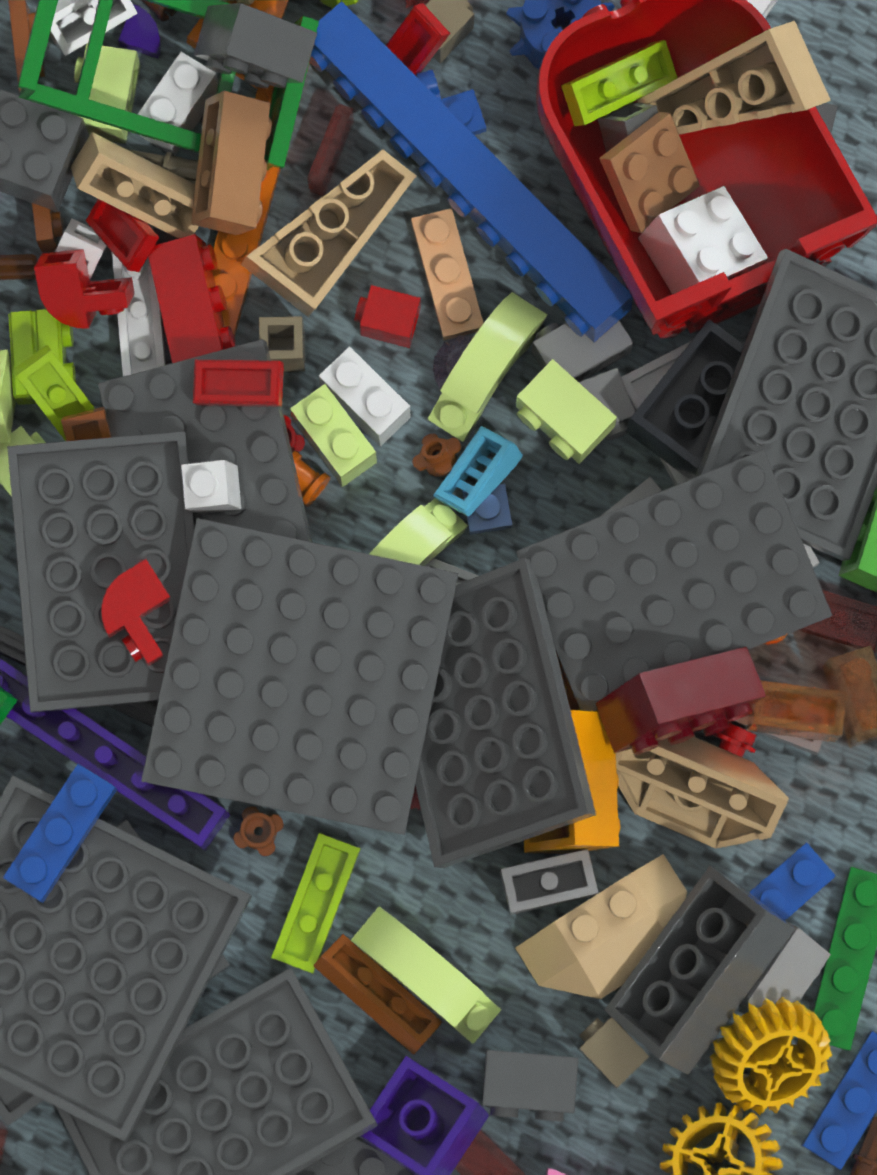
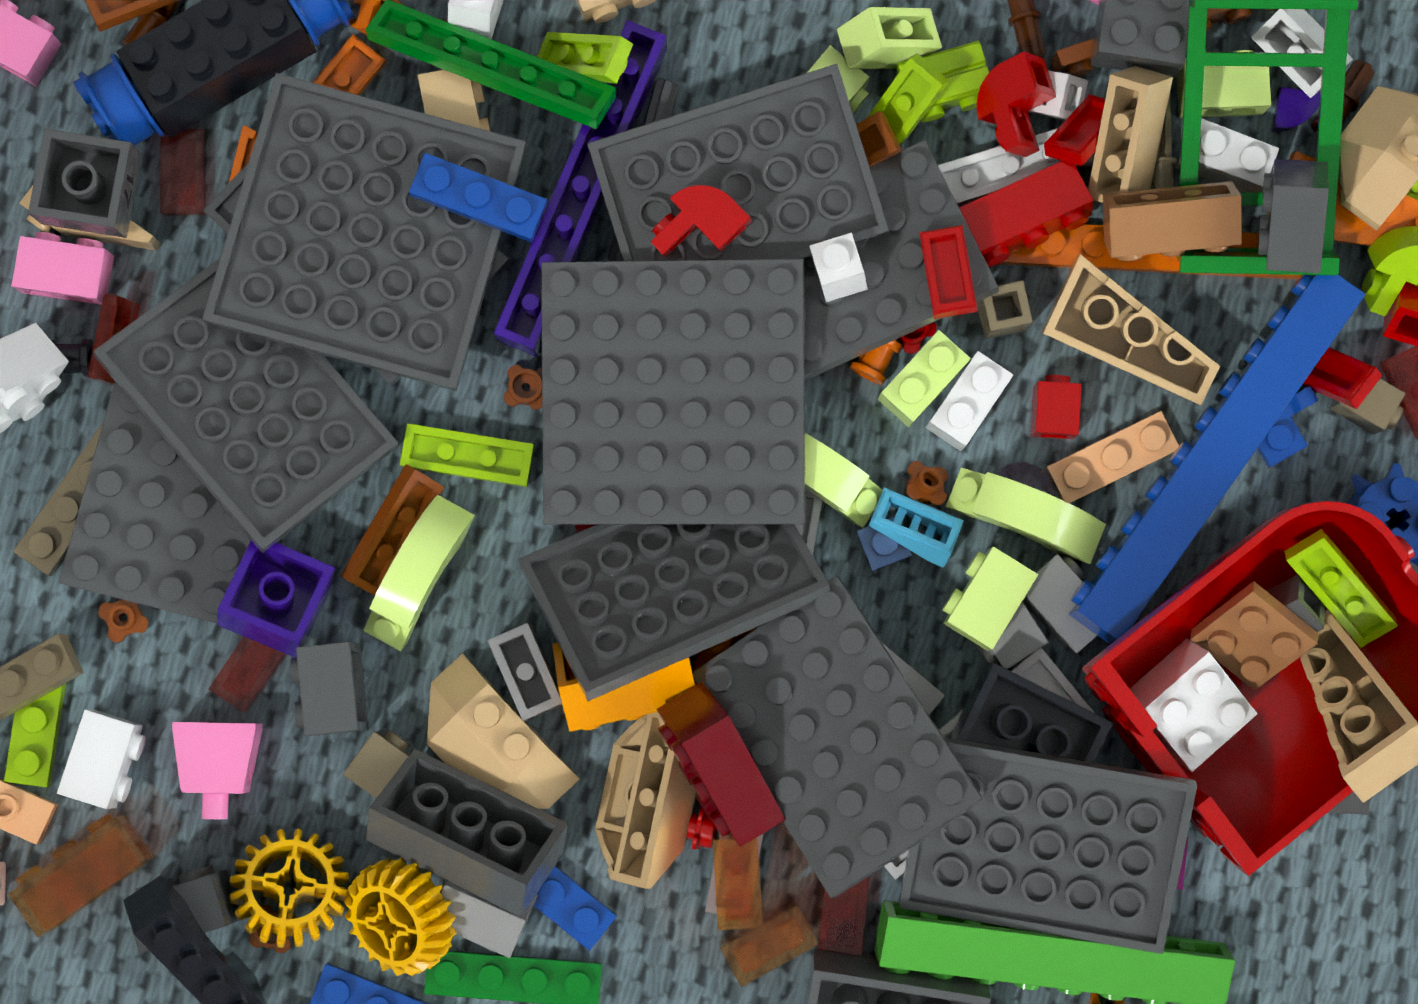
camera: 75 degrees right, 5 degrees up
clear red tile [307,104,354,196] -> none

